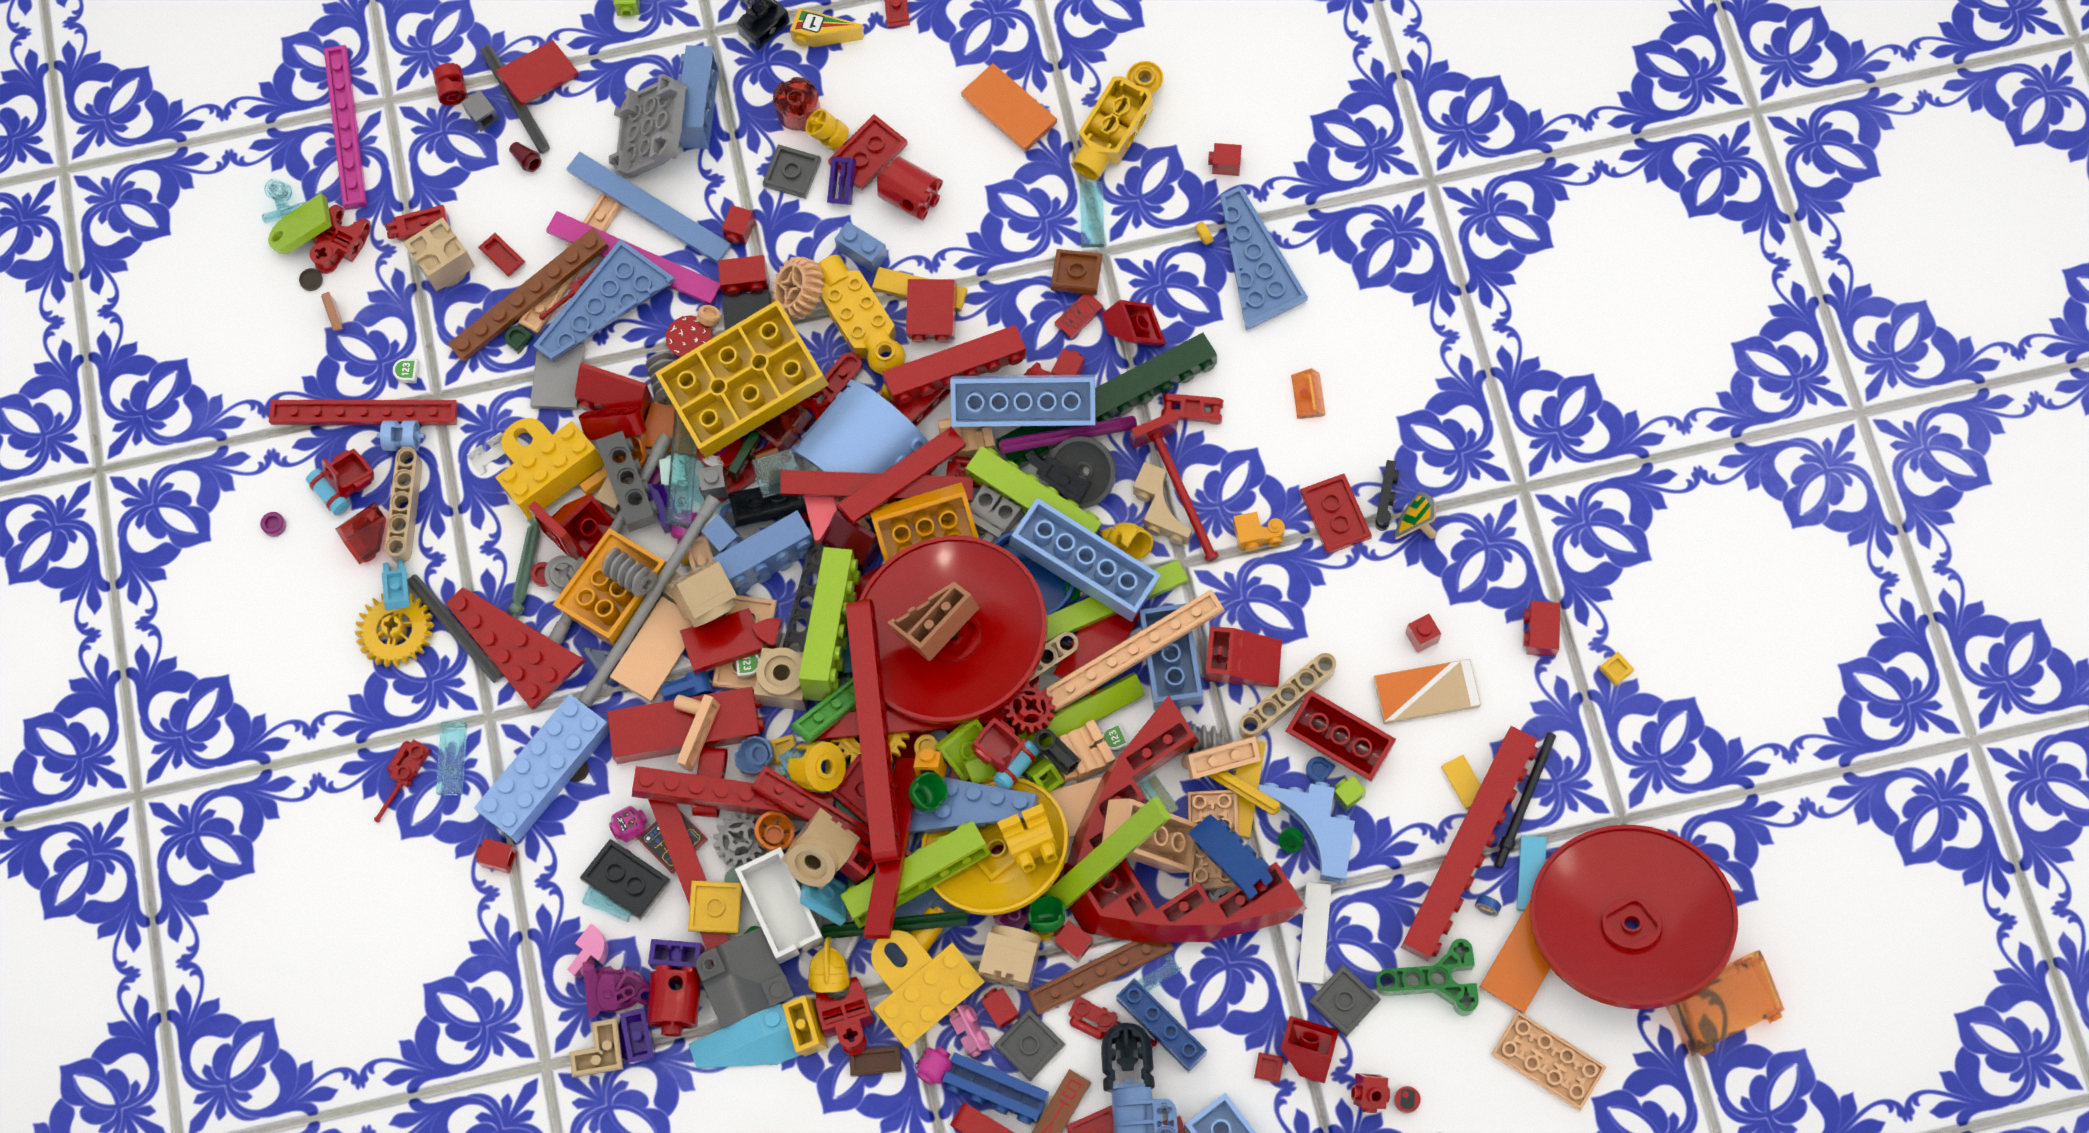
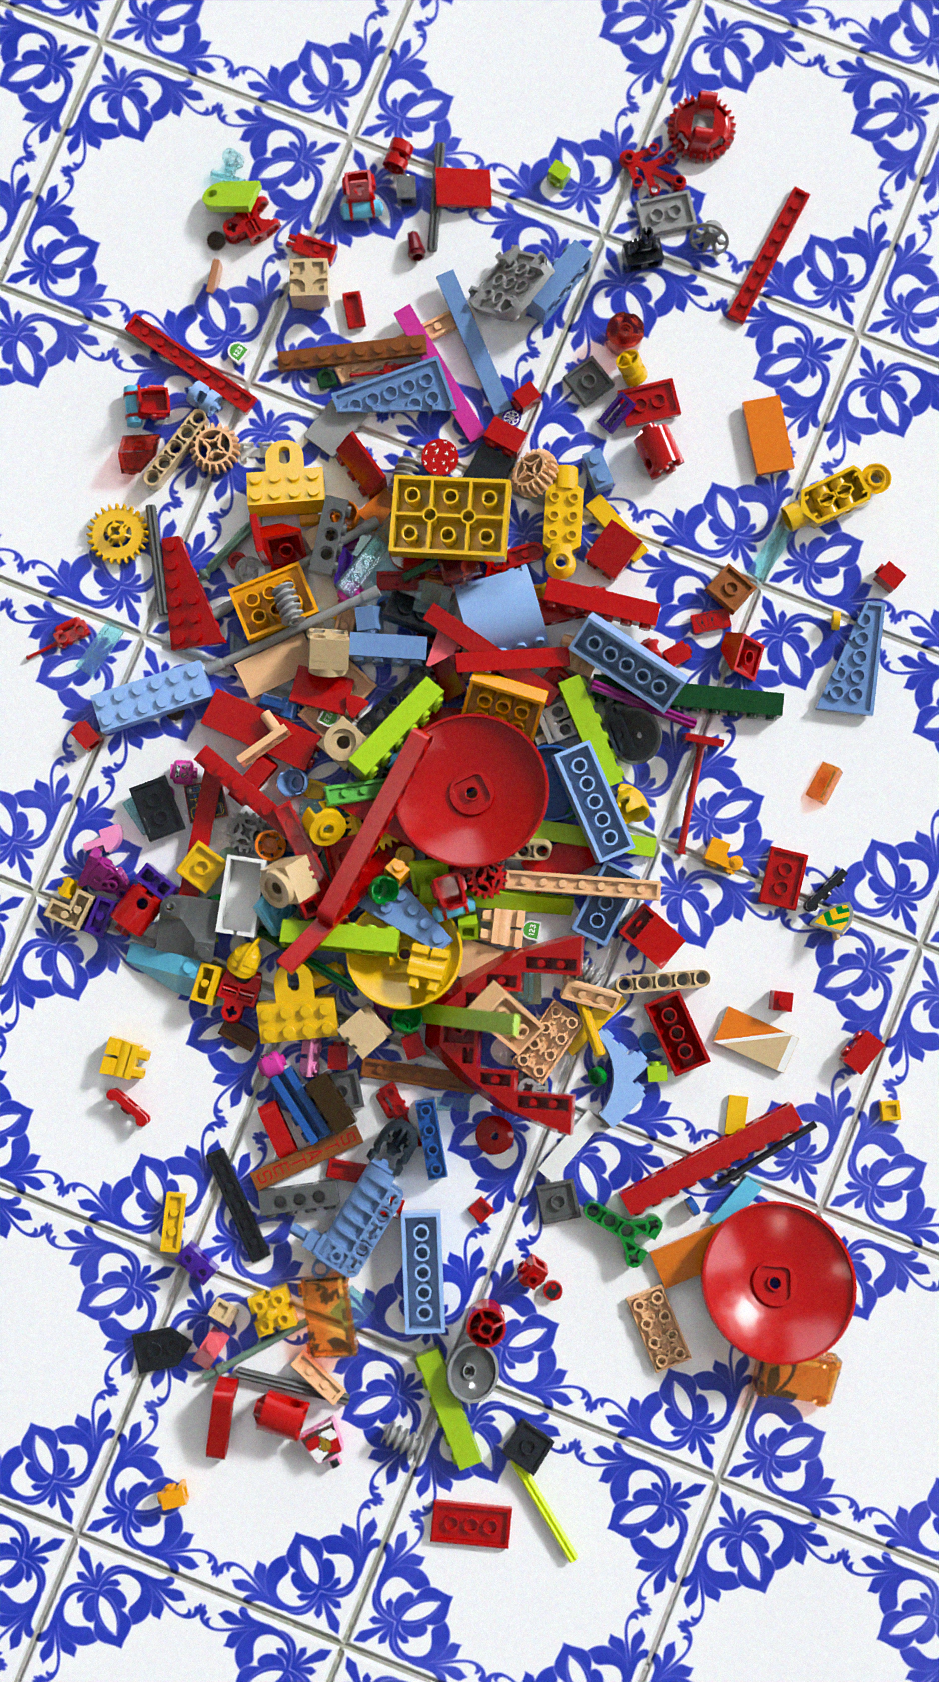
camera: 30 degrees right, 15 degrees up
magenta tile [260,512,286,537] -> none
dark pink tile [324,45,368,210] -> none
medium azure hinge [382,560,410,610] -> none
red beam [578,406,647,440] -> none
light nougat tile [697,305,721,327] -> none
flat silver brick [698,465,728,500] -> none
yellow slope [790,8,864,47] -> none
nougat wedge [887,582,980,662] -> none
black piece [1034,729,1081,776] -> none
tan arch [1133,462,1192,546] -> none
red plate [1160,393,1224,425] -> none
blue brick [1188,814,1273,899] -> none
red slope [1281,1016,1339,1083] -> none
none -> yellow tile [57,877,83,900]
none -> light nougat gear [189,423,241,475]
none -> dark brown brick [305,1070,357,1135]
none -> red piece [340,170,384,221]
none -> red dish [475,1115,514,1155]
none -> dark purple tile [502,409,521,427]

